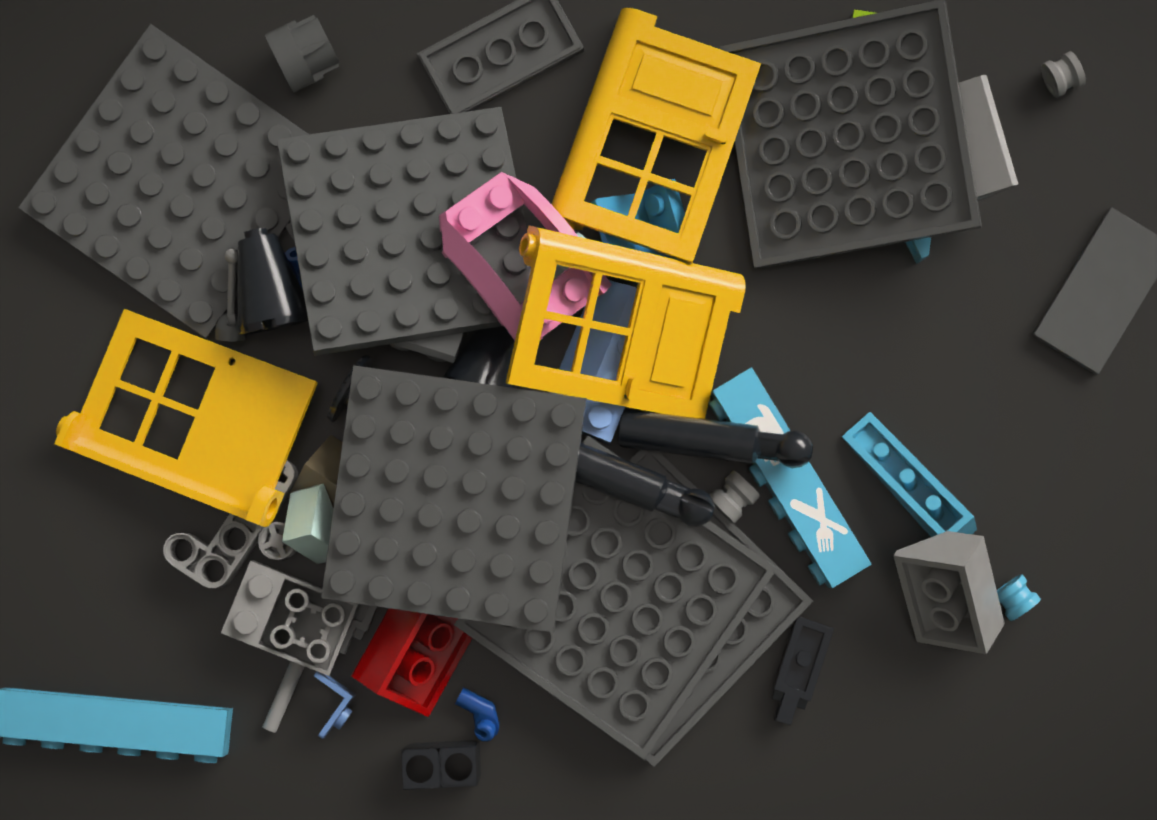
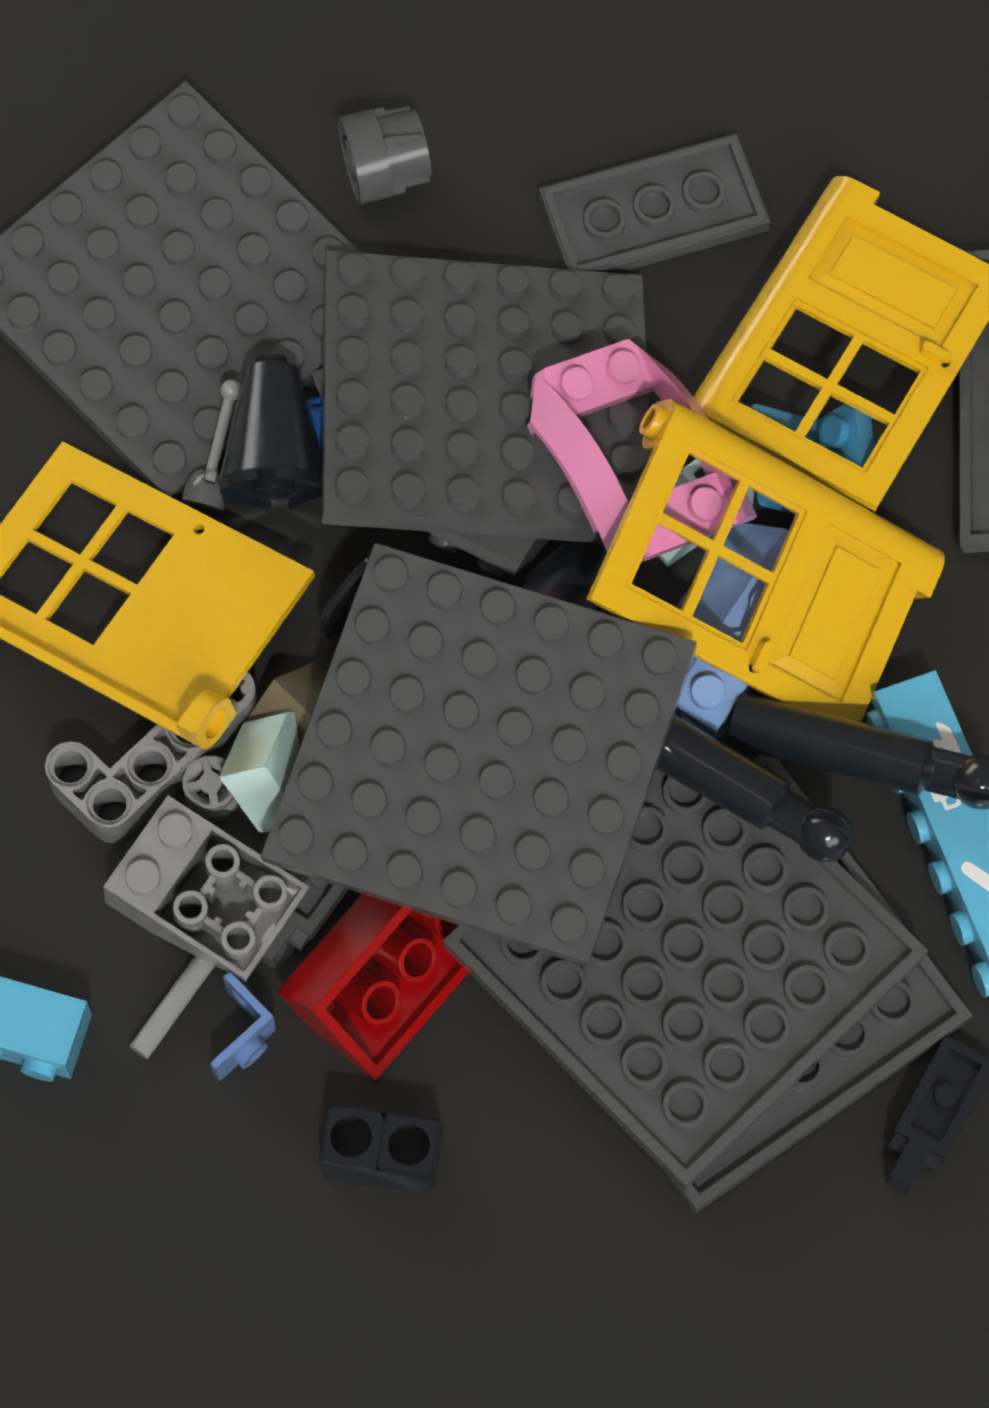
camera: 10 degrees right, 15 degrees down
blue arm [455,687,500,742] -> none
light grey wheel [710,470,761,523] -> none

